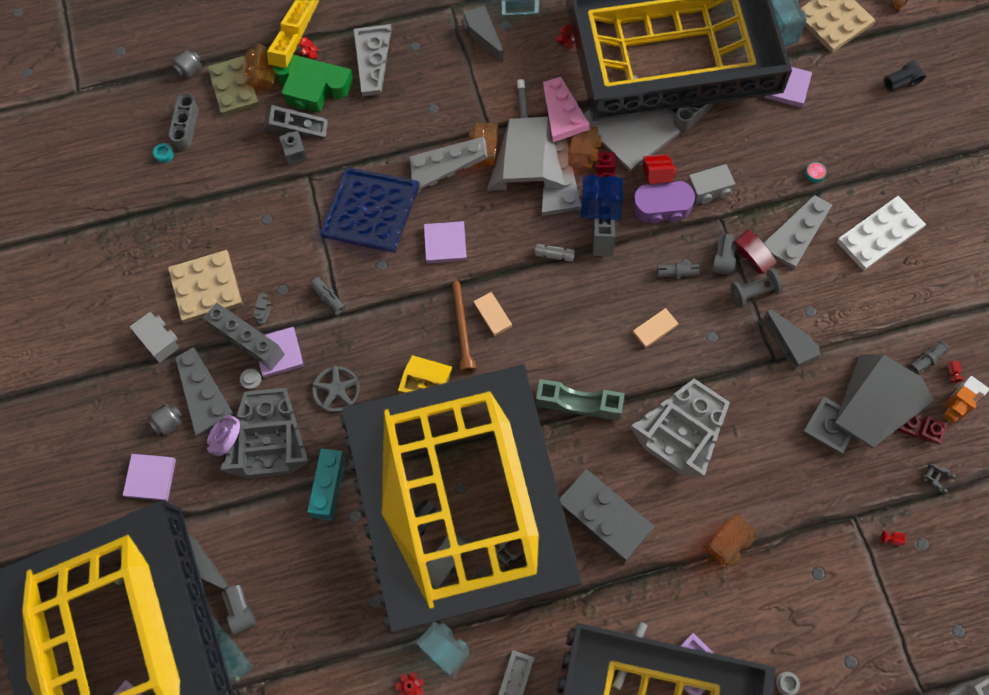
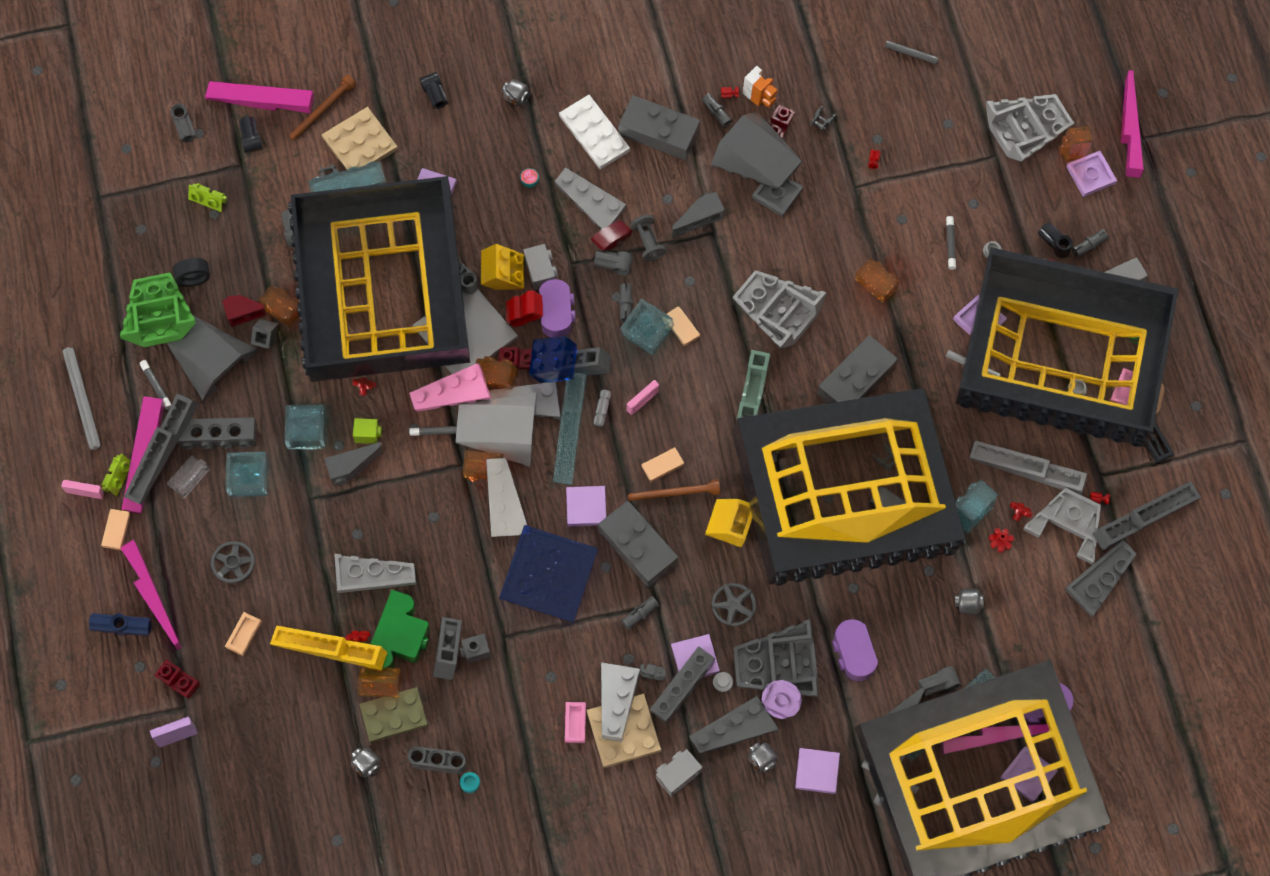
camera: 90 degrees left, 0 degrees up
teal brick [308,448,346,521] -> none
none -> lime brick [353,418,382,444]
none -> yellow slope [481,244,524,290]
none -> flat silver head [502,79,530,106]
none -> clear light blue slope [553,372,587,485]
none -> bright pink tile [565,702,586,743]
none -> dark grey brick [598,501,678,588]
none -> light grey wing [601,662,640,742]
none -> dark grey brick [618,95,700,160]
none -> clear light blue brick [620,299,674,355]
none -> bright pink tile [627,380,659,415]
none -> medium lavender brick [832,620,878,681]
none -> dark grey bar [946,216,956,270]
none -> flat silver head [955,589,984,615]

